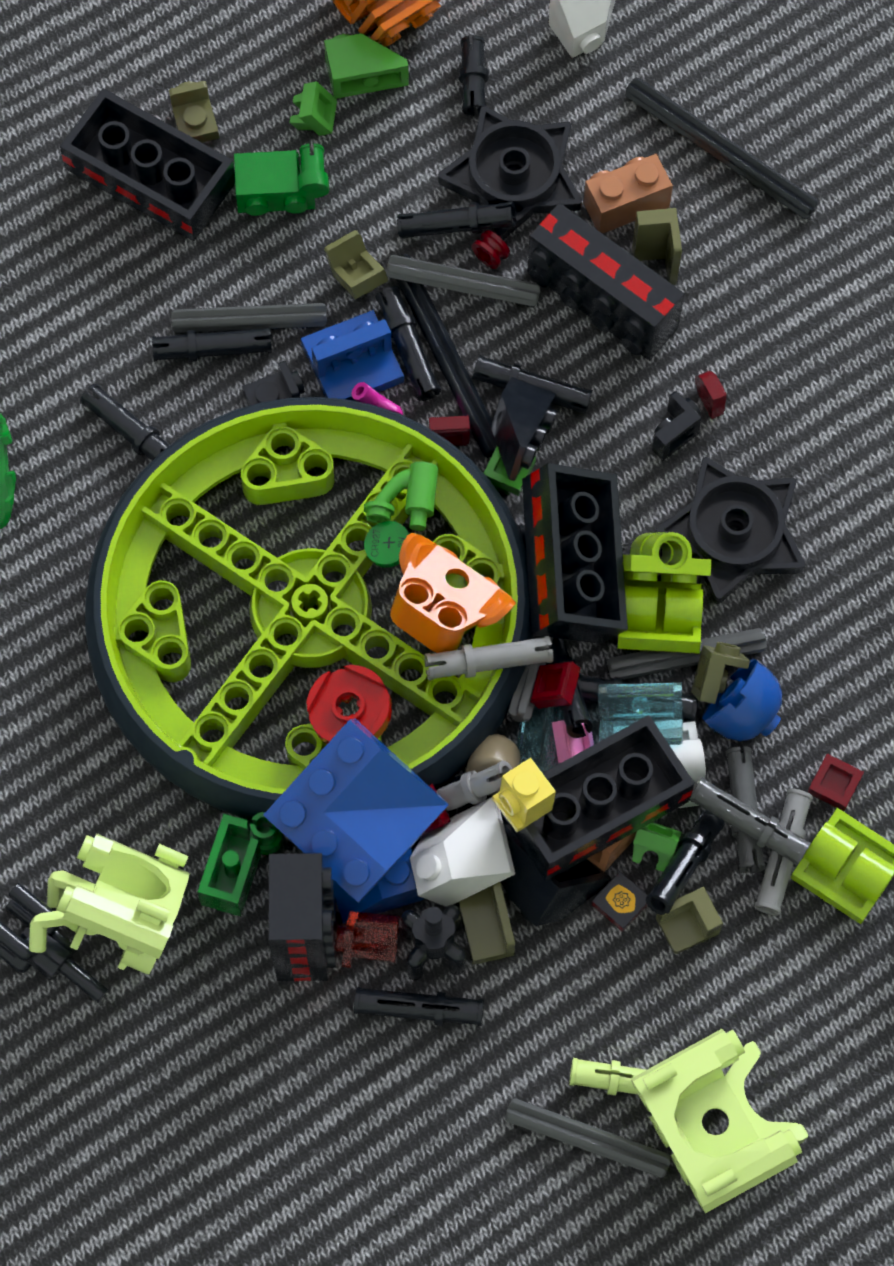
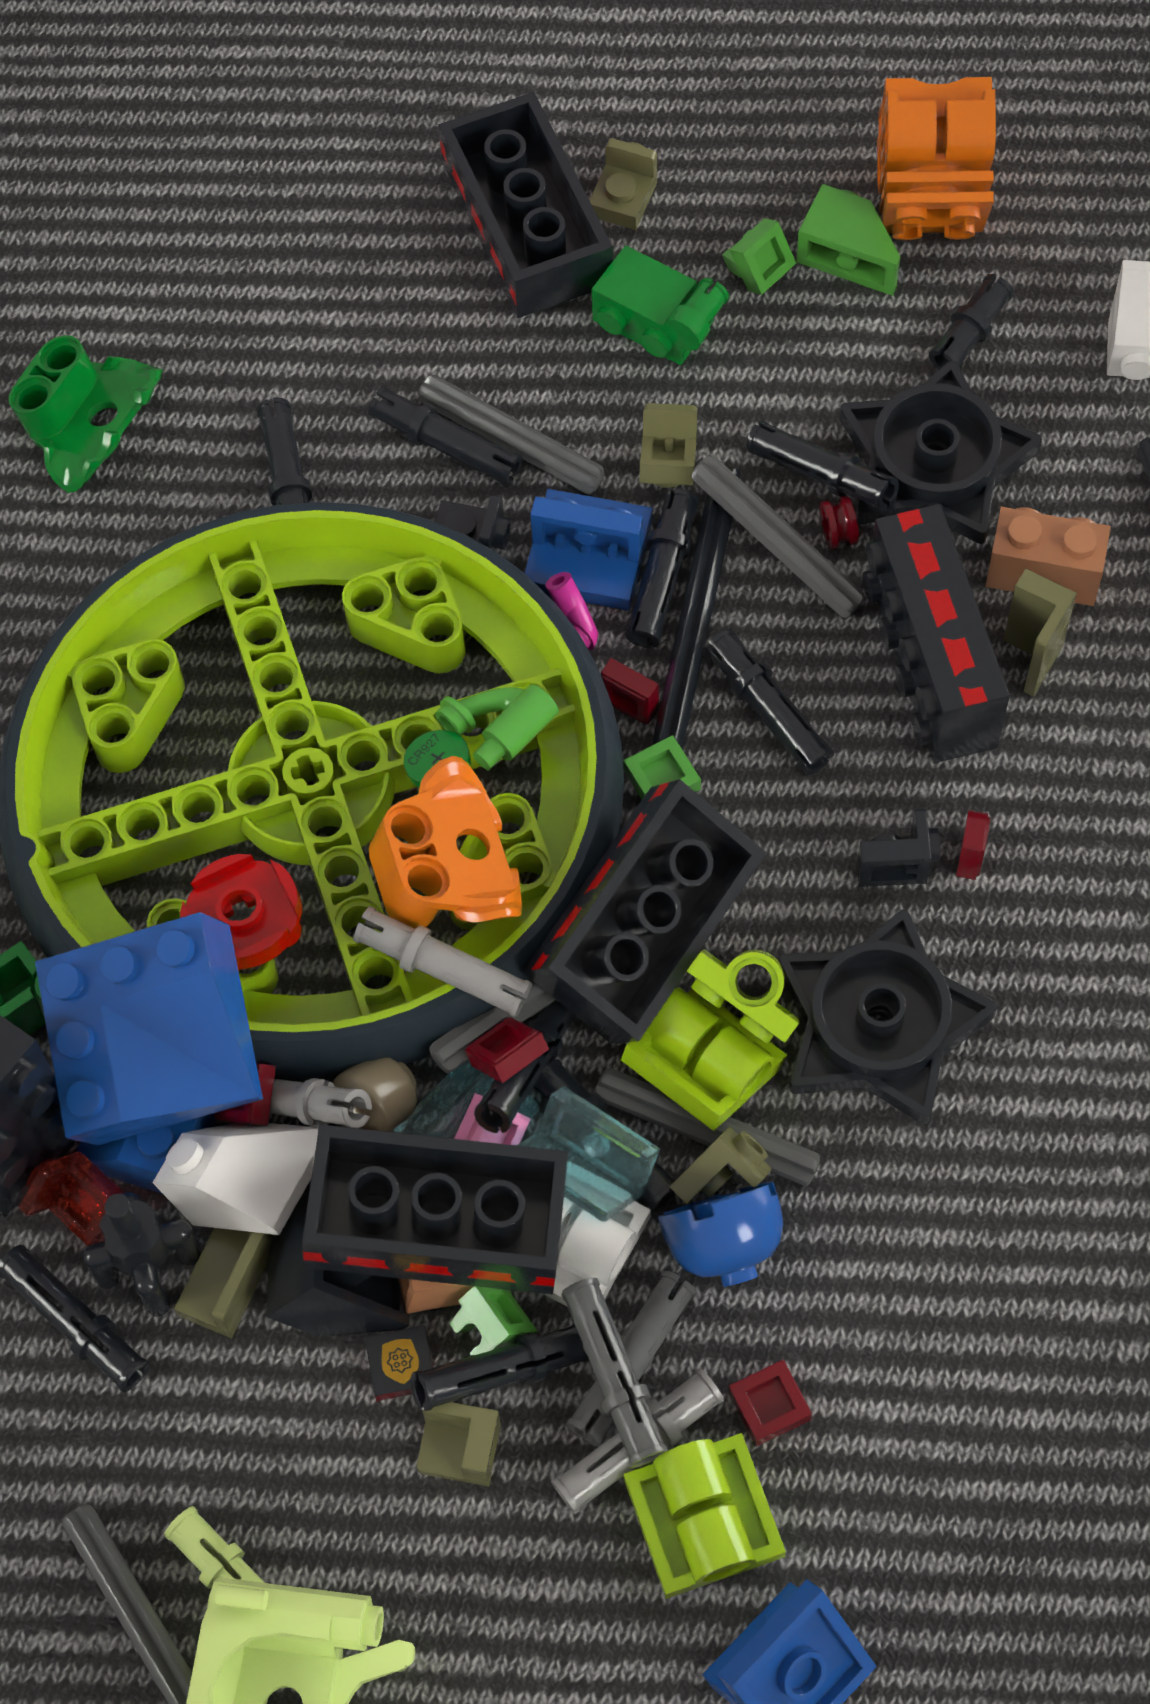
camera: 40 degrees right, 5 degrees down
black slope [491,377,558,481] -> none
light yellow brick [492,758,556,832] -> none

